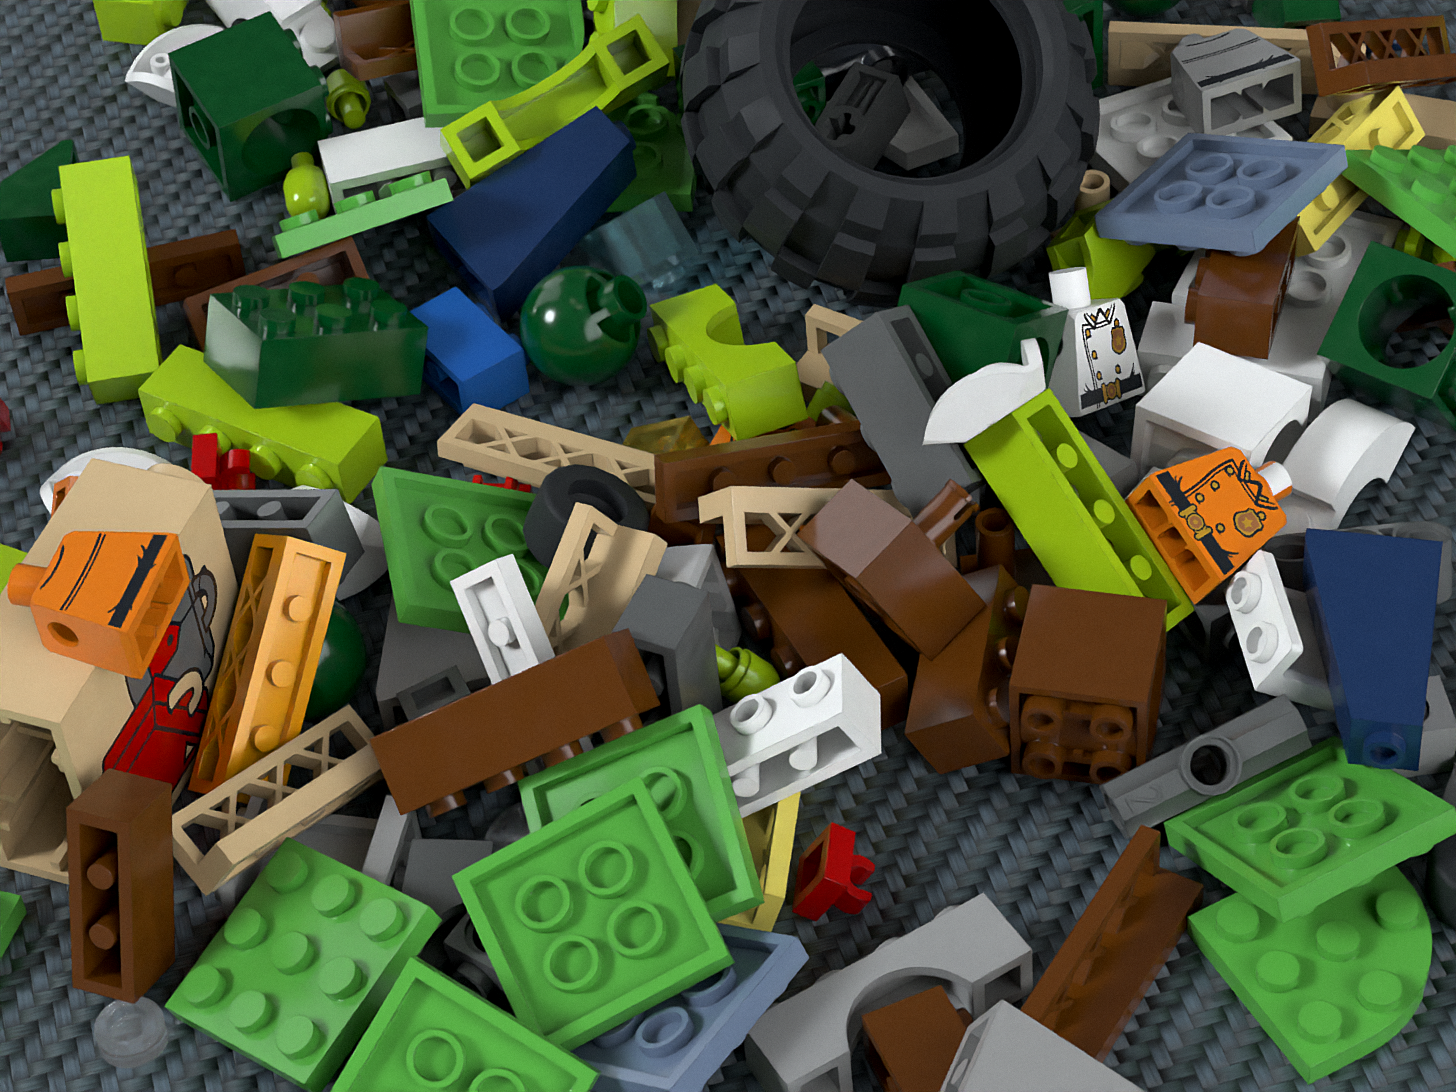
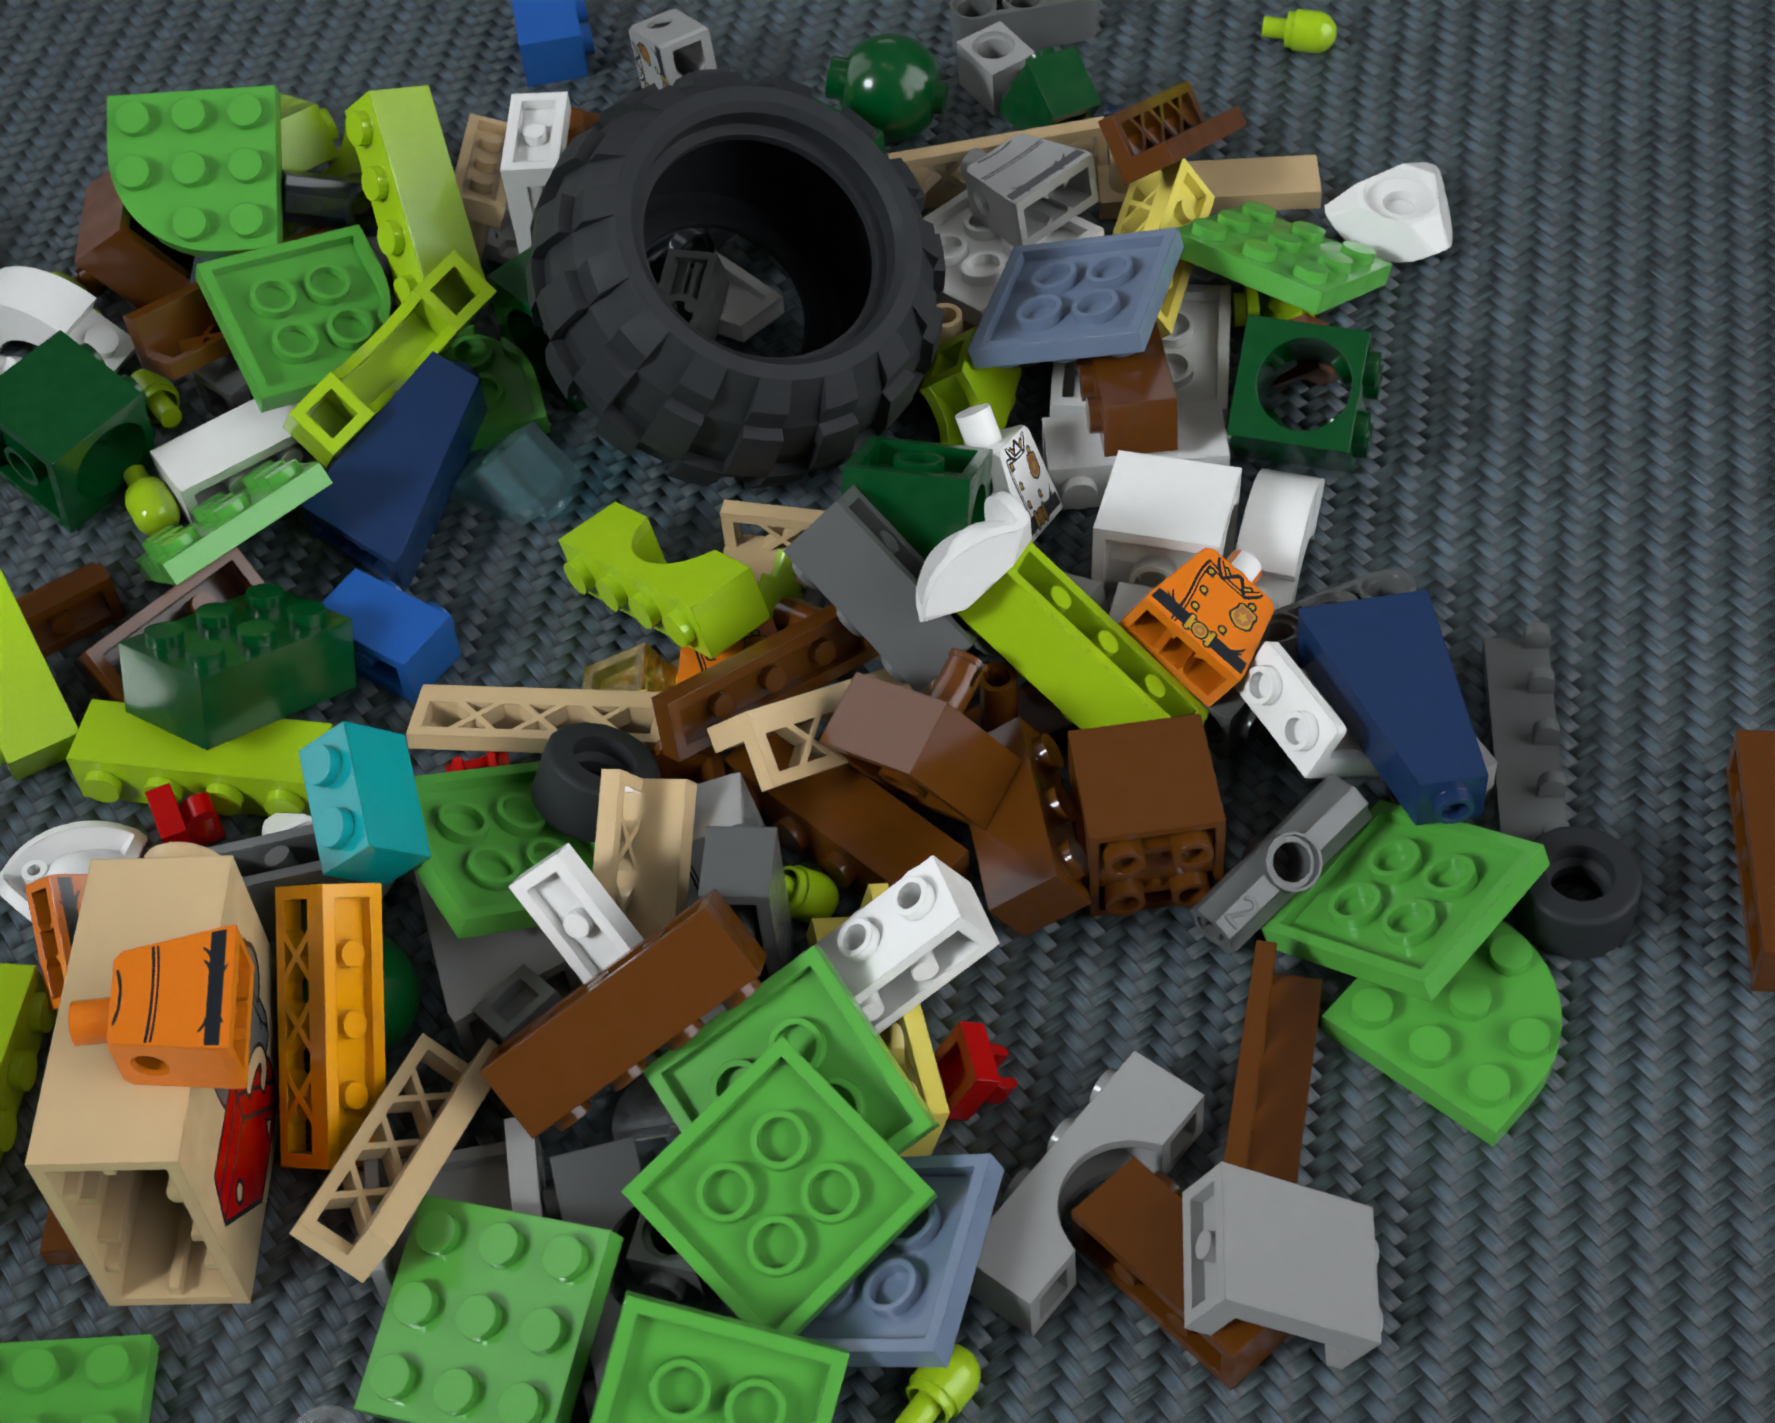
camera: 20 degrees left, 5 degrees up
reddish brown brick [66,768,175,1004] -> none
dark green brick [520,265,647,387] -> none
none -> teal brick [298,721,431,886]

